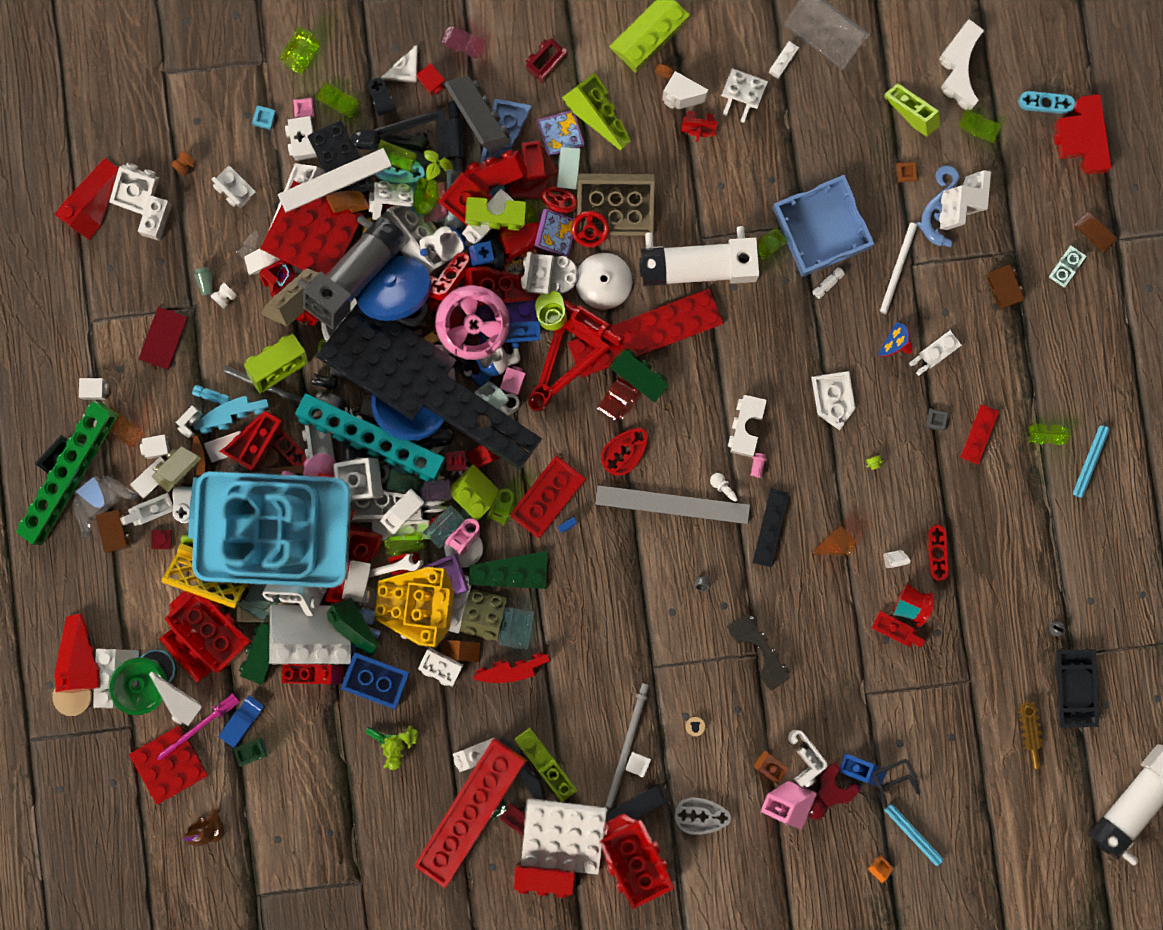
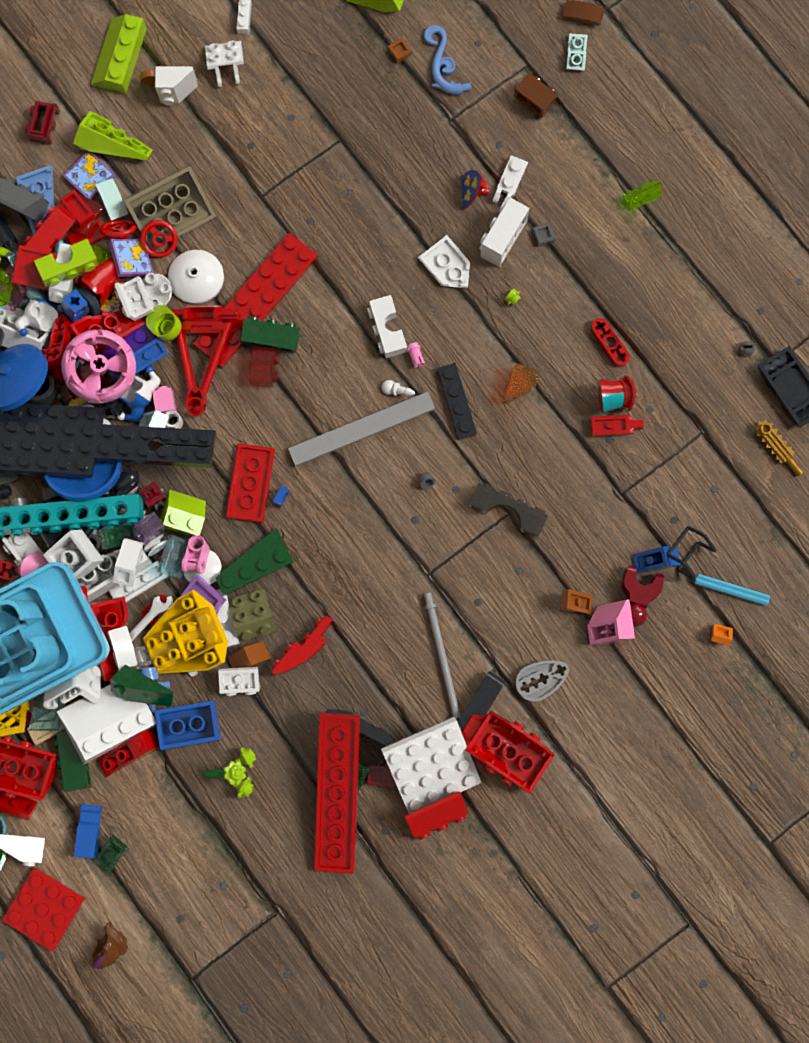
camera: 30 degrees left, 5 degrees down
dark pink piece [157,693,240,760] -> none
clear neon green hinge [384,531,425,556] -> none
white bracket [453,738,494,772] -> none
red bracket [466,445,500,469] -> none
clear neon green piece [486,489,515,527] -> none
clear light blue bracket [499,607,534,650] -> none
lime slope [515,727,577,802] -> none
red piece [601,428,647,476] -> none
white panel [625,752,651,778] -> none
white piece [639,226,759,286] -> none
red hips [681,111,717,142] -> none
tan tile [685,717,705,736] -> none
clear neon green bracket [757,227,788,260] -> none
medium blue tile [772,175,874,277] -> none
white piece [788,730,827,787] -> none
white axle [813,267,845,299] -> none
white piece [880,223,917,314] -> none
white slope [884,550,910,569] -> none
white bracket [939,170,991,230] -> none
red plate [960,404,999,465] -> none
medium azure axle [1073,425,1110,498] -> none
none -> white brick [479,198,530,267]

